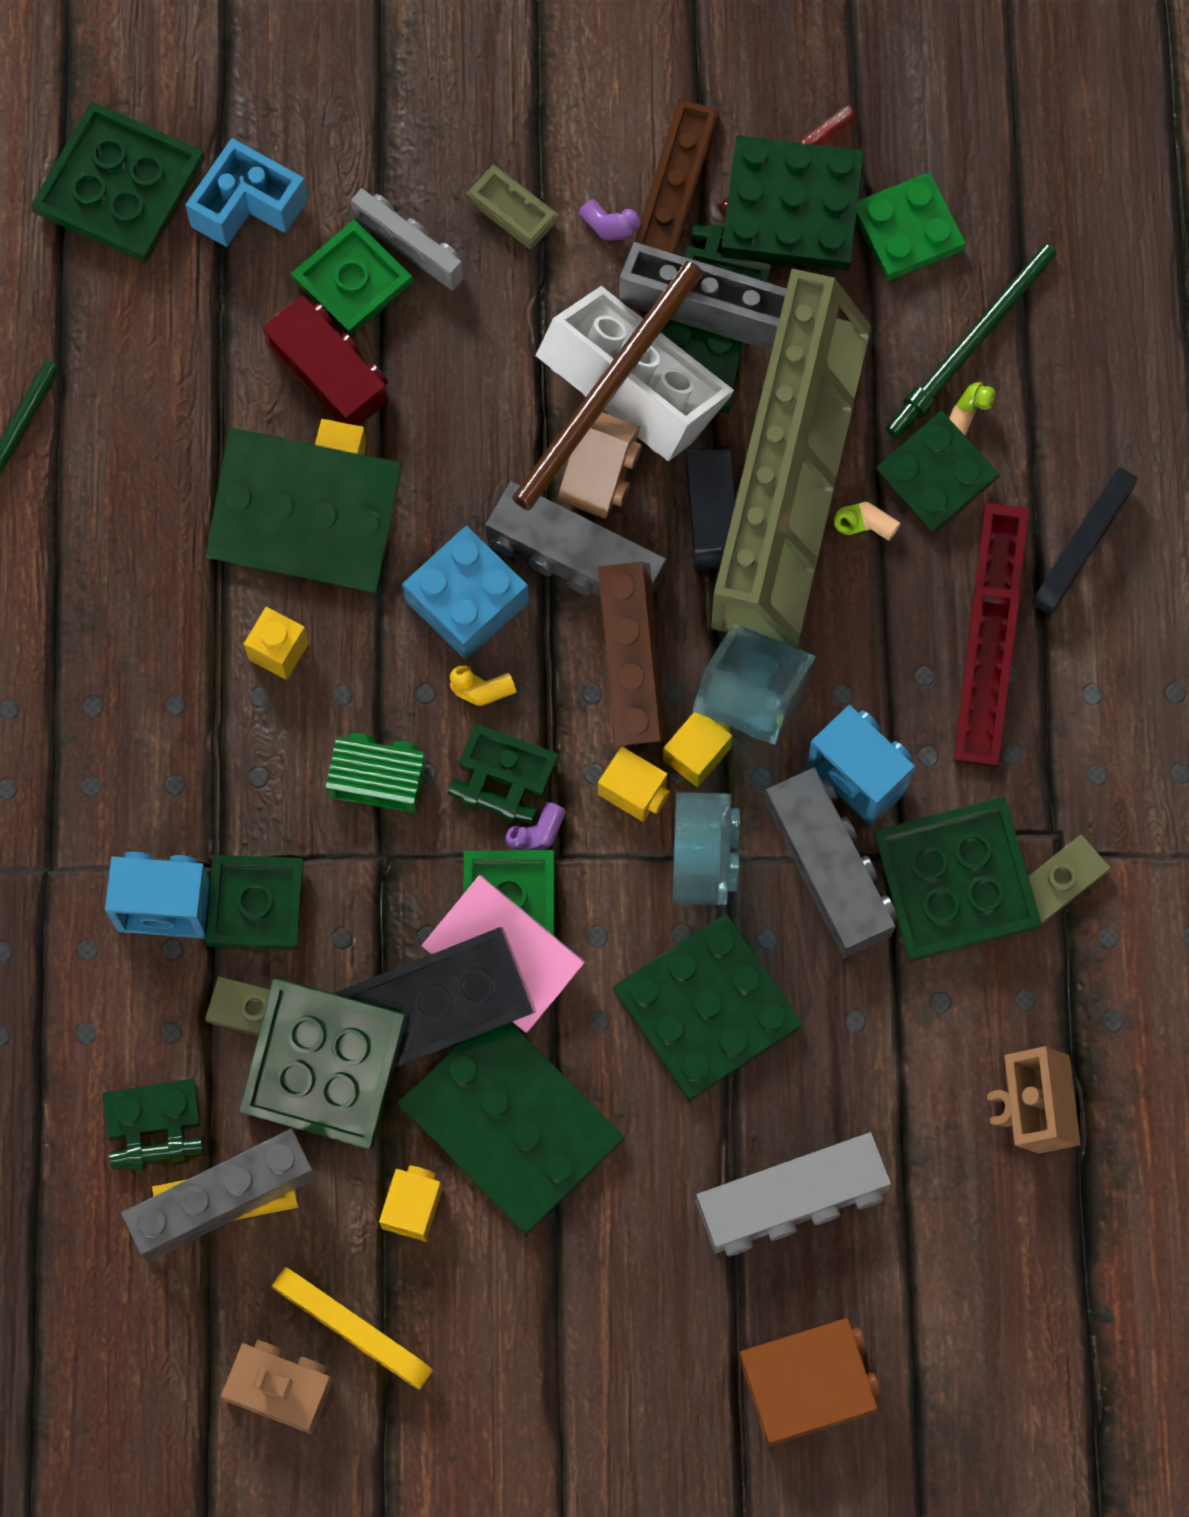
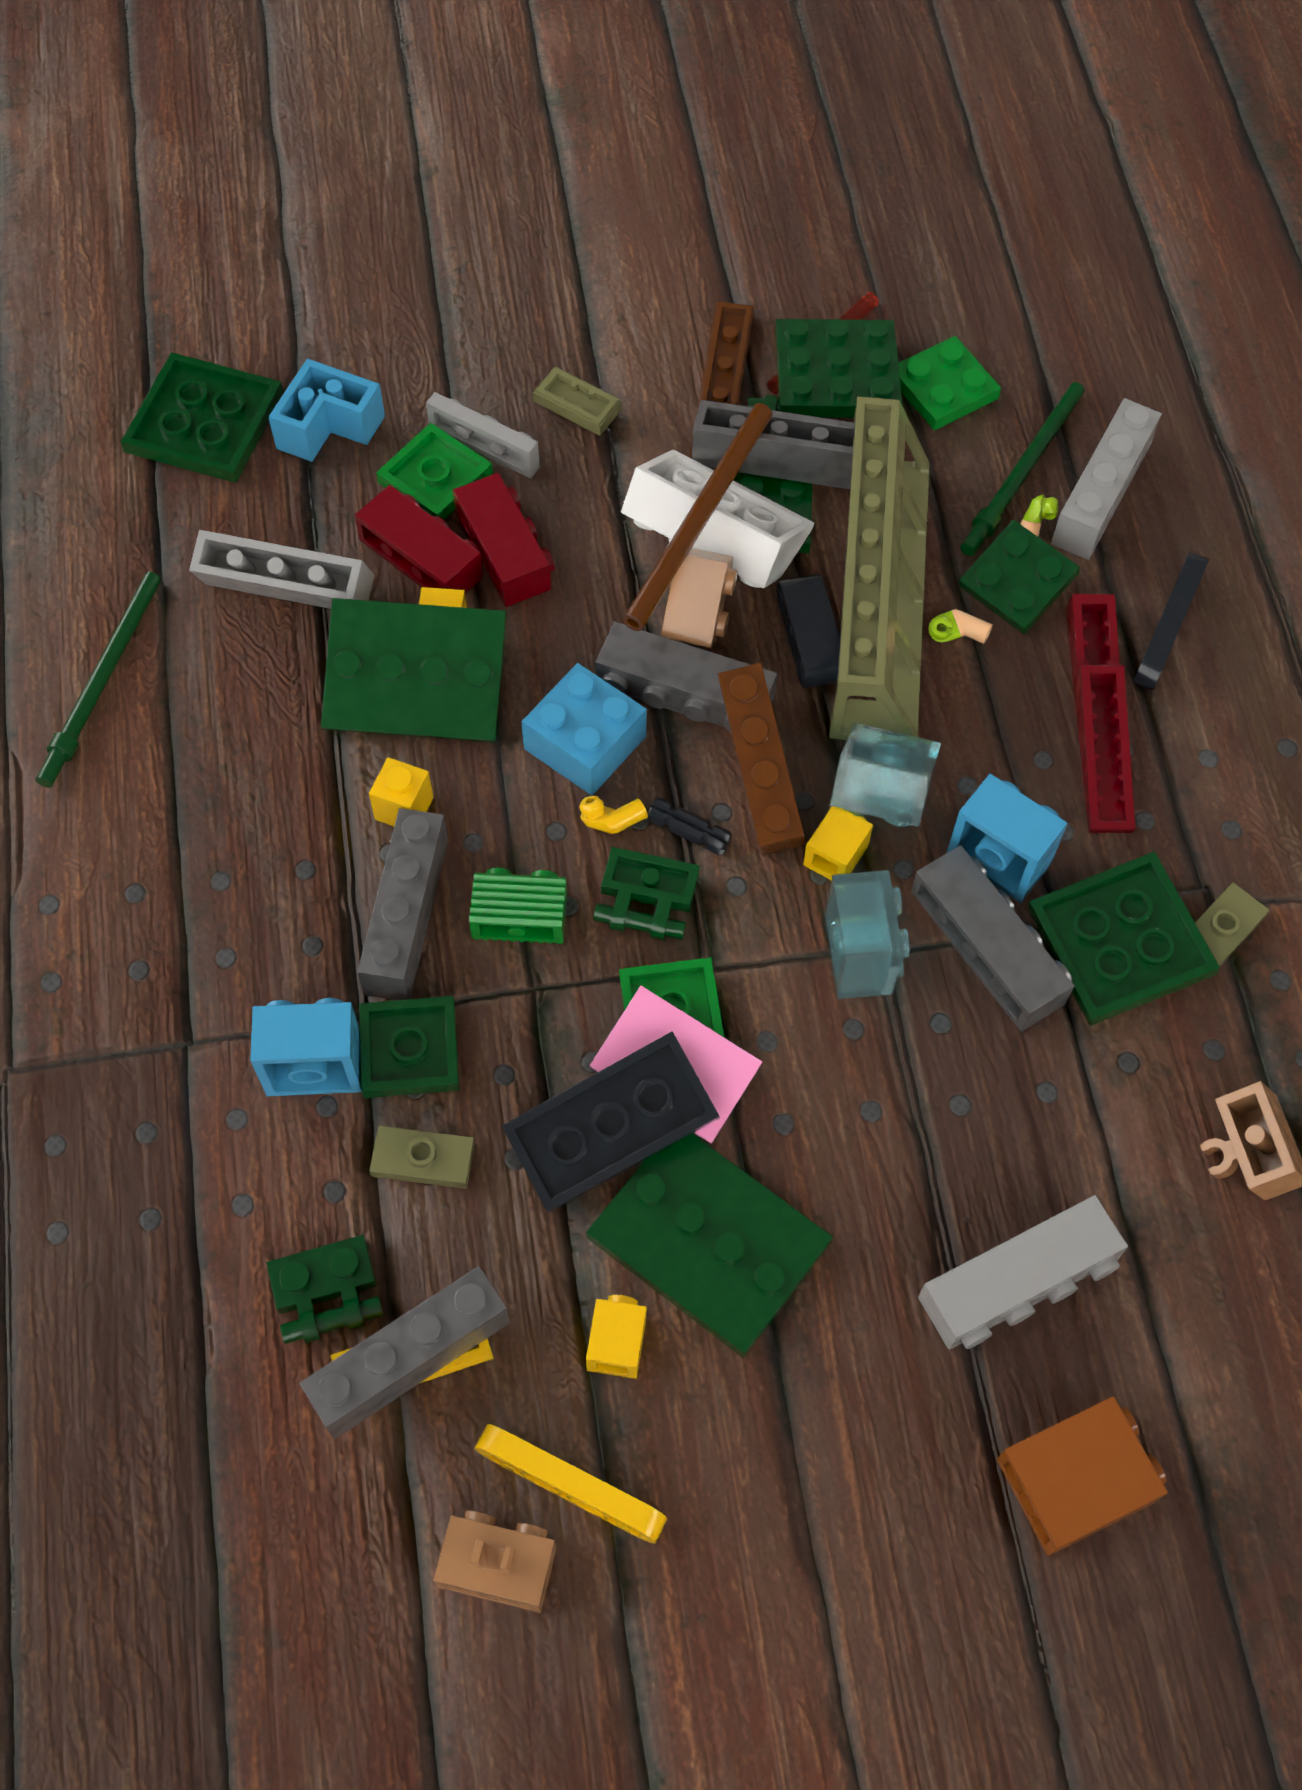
camera: 10 degrees left, 10 degrees down
plate [239,978,408,1149] -> none
medium lavender arm [505,802,566,850] -> none
medium lavender arm [579,199,641,241] -> none
yellow brick [598,746,670,822] -> none
dark green plate [613,913,803,1102] -> none
none -> light grey brick [189,530,375,609]
none -> flat silver brick [357,808,448,1000]
none -> dark red brick [453,473,555,608]
none -> black axle [647,798,732,855]
none -> light grey brick [1051,398,1162,560]

